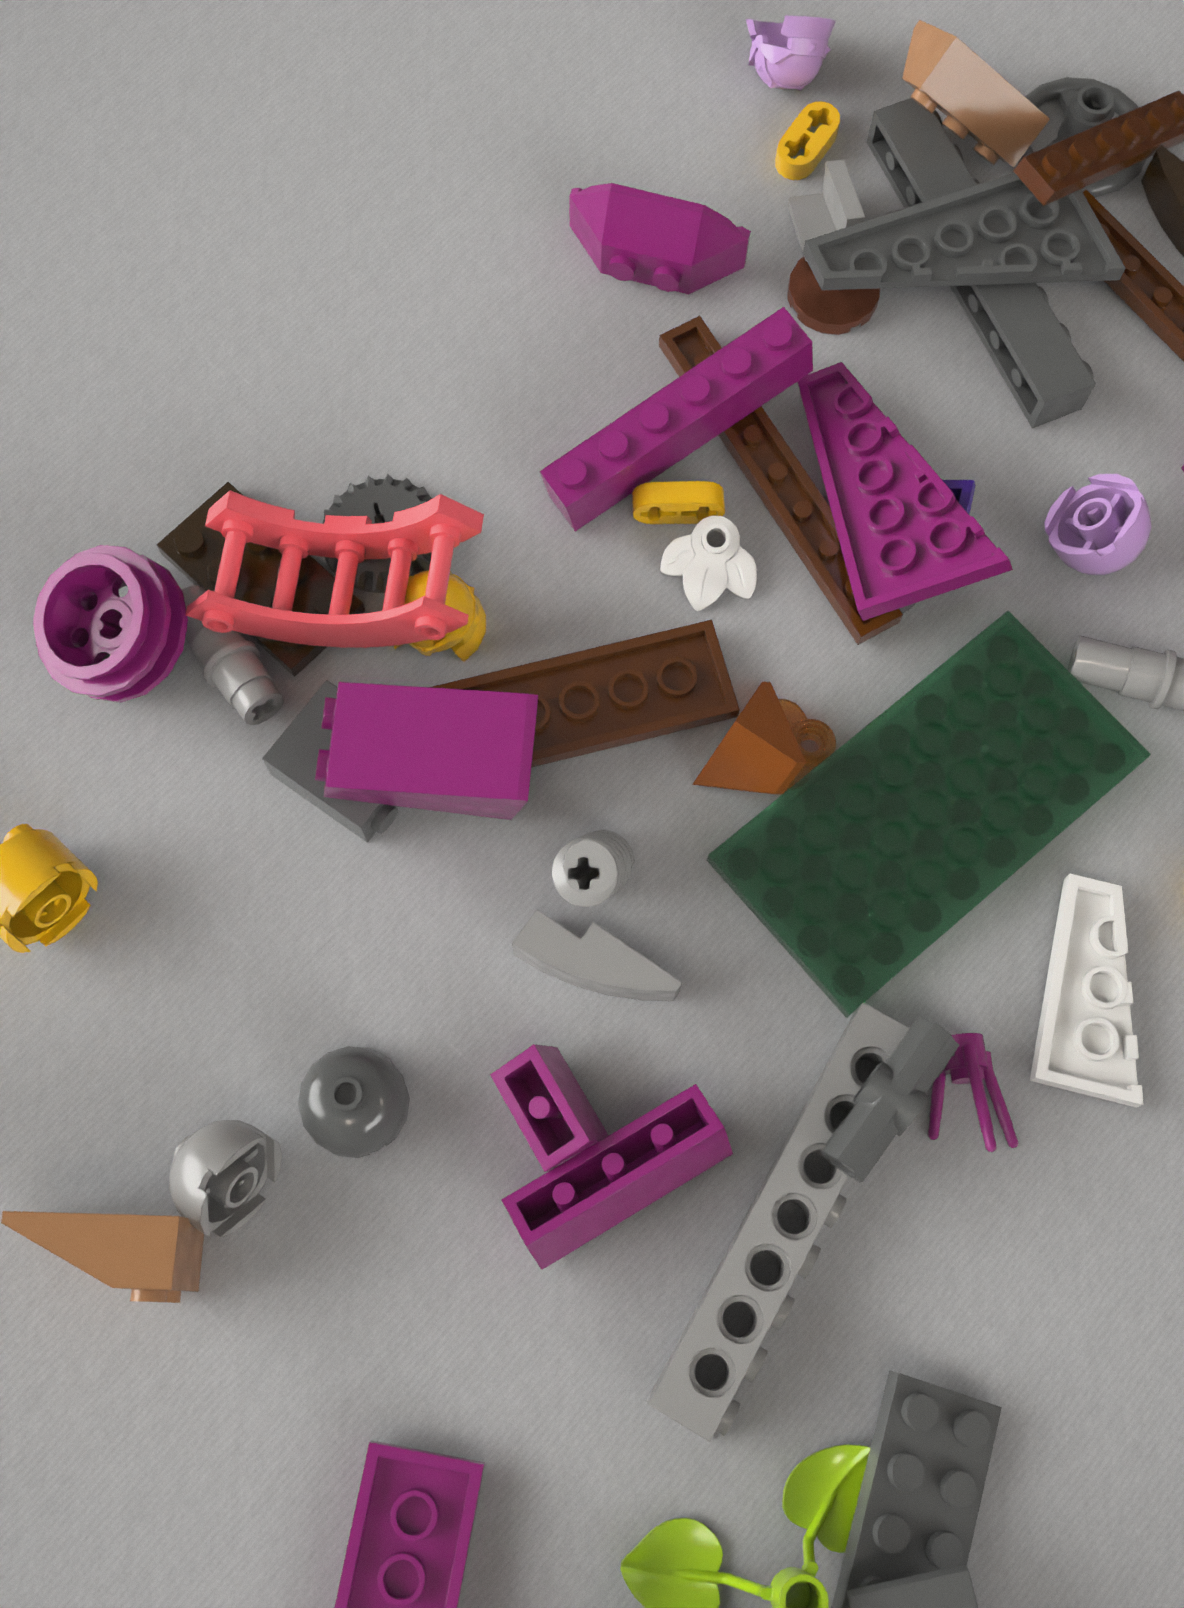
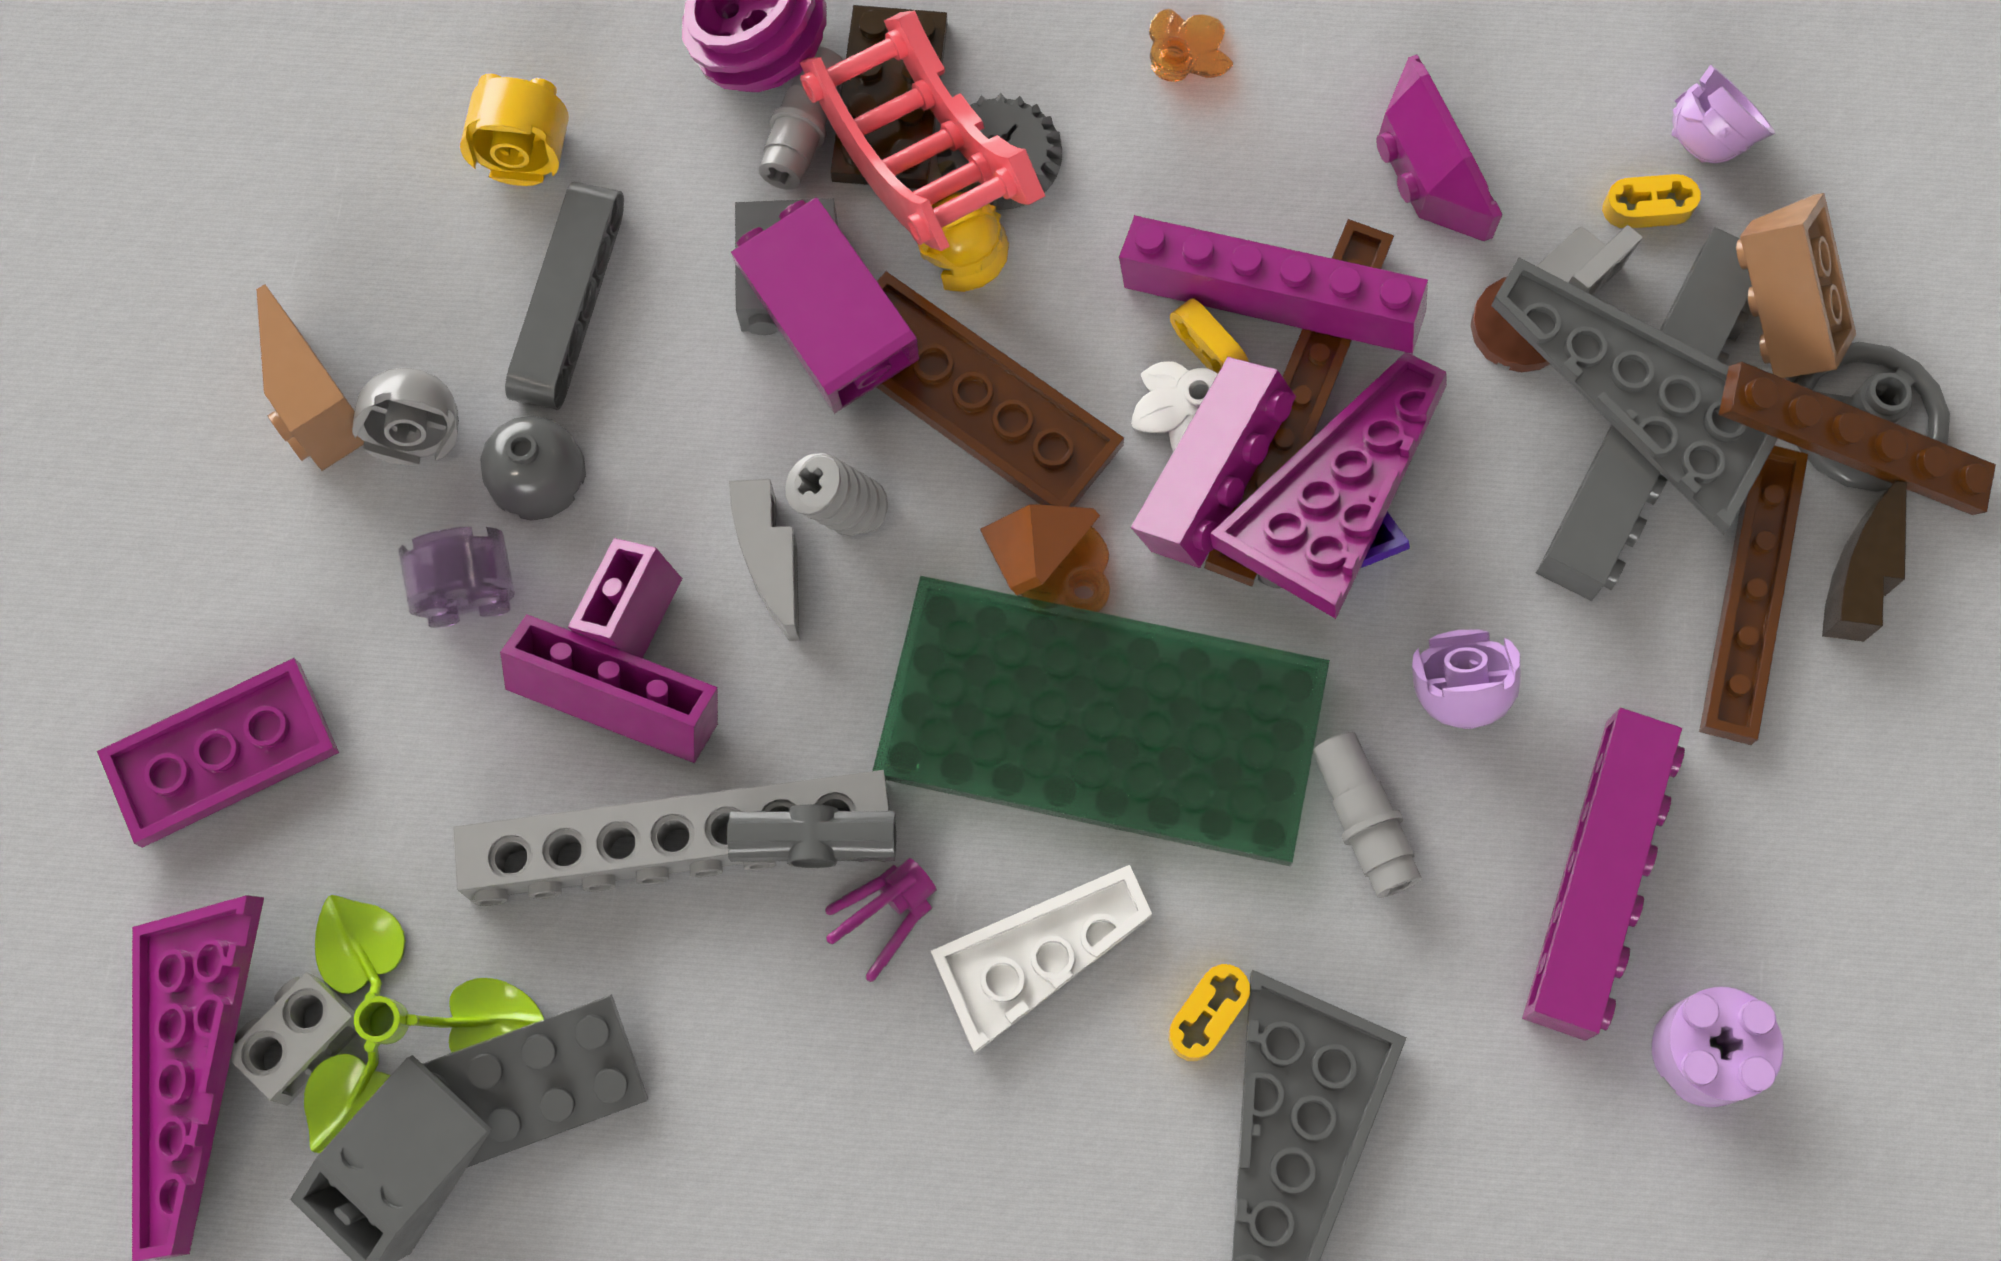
camera: 55 degrees right, 0 degrees up
none -> clear purple brick [398,527,515,628]
none -> dark grey beam [505,181,624,410]
none -> brick [1130,357,1296,568]
none -> clear orange plate [1148,9,1233,82]

